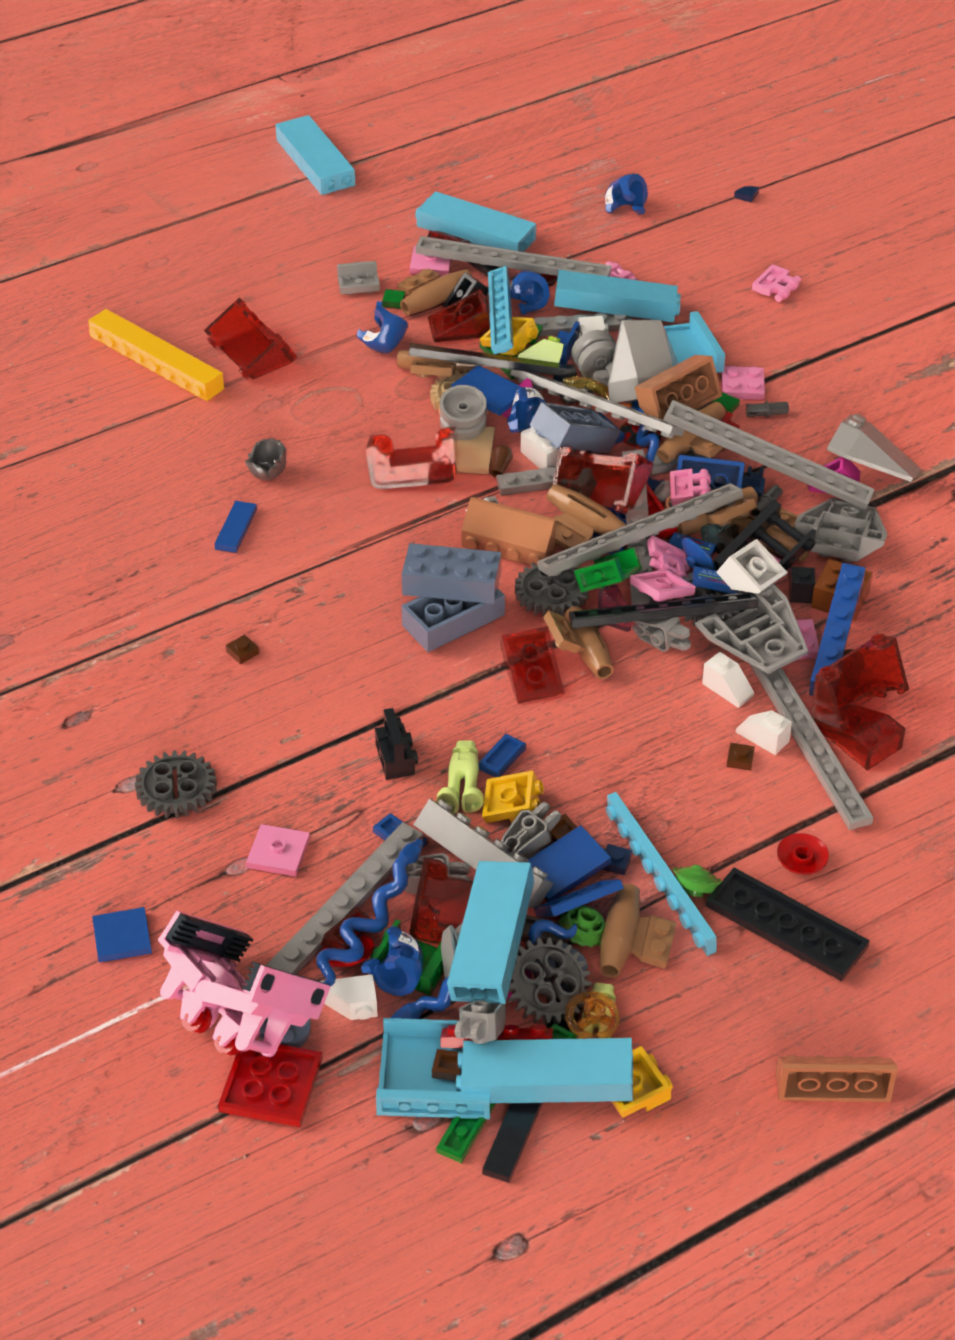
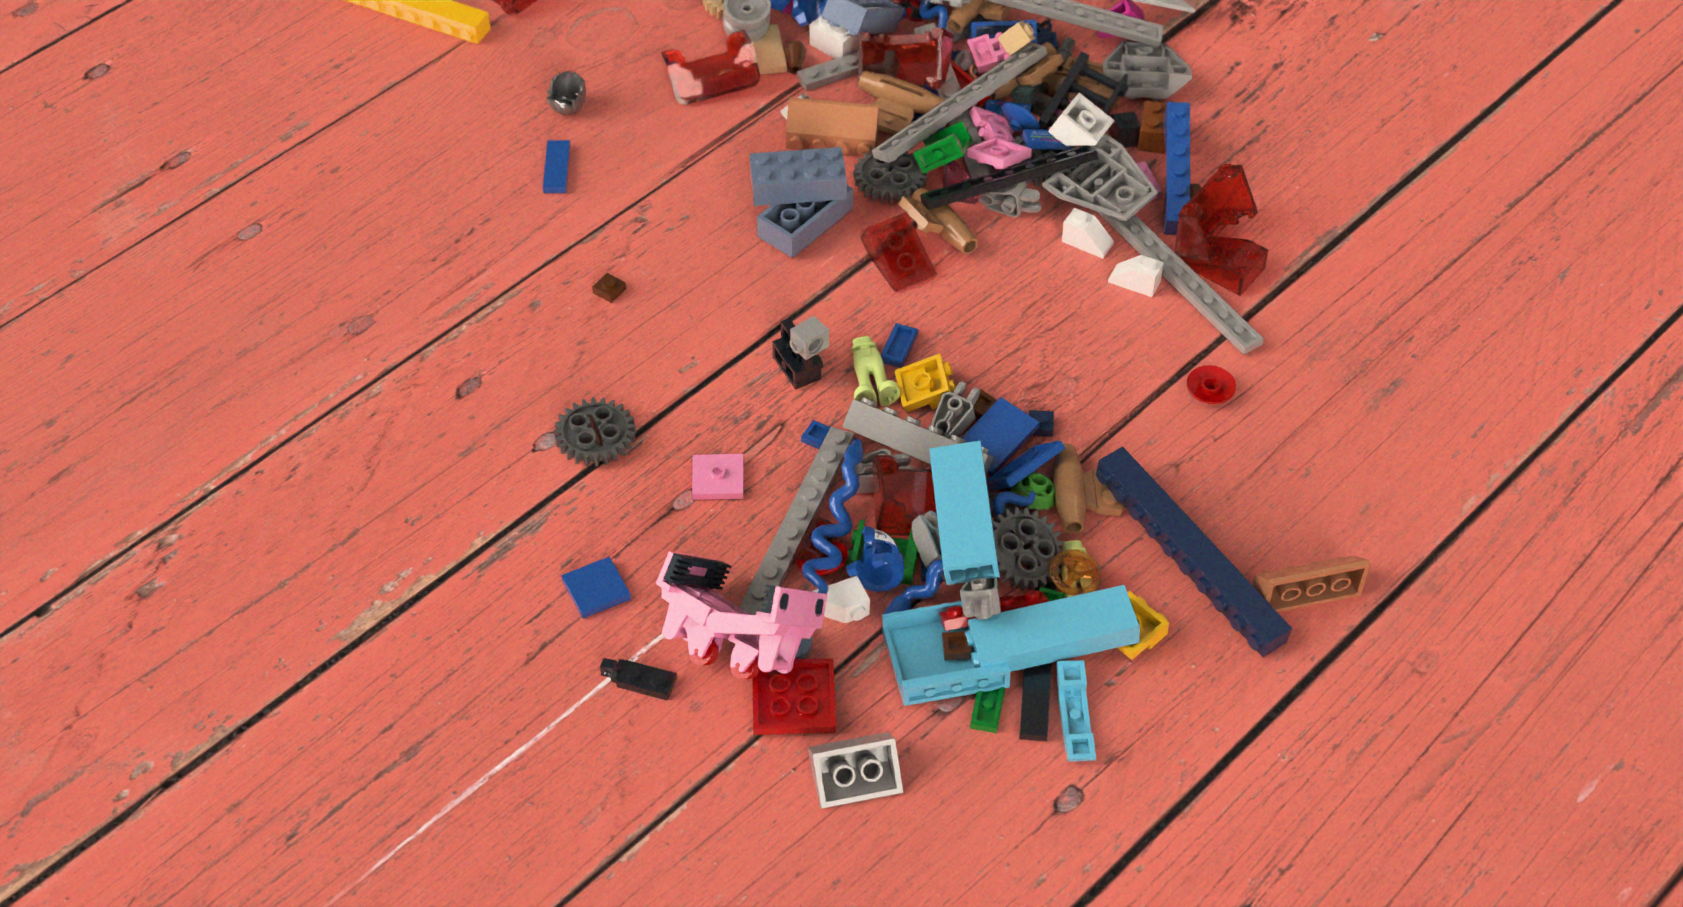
camera: 15 degrees left, 5 degrees up
medium azure plate [605,792,717,956] -> none
bright green piece [673,865,722,897] -> none
black plate [706,867,870,981] -> none
reddish brown plate [727,743,755,771] -> none
none -> black hinge [600,658,677,701]
none -> light grey brick [790,316,829,360]
none -> light grey slope [808,732,903,809]
none -> tan slope [998,20,1035,56]
none -> medium azure slope [1057,660,1096,762]
none -> dark blue brick [1096,446,1292,657]

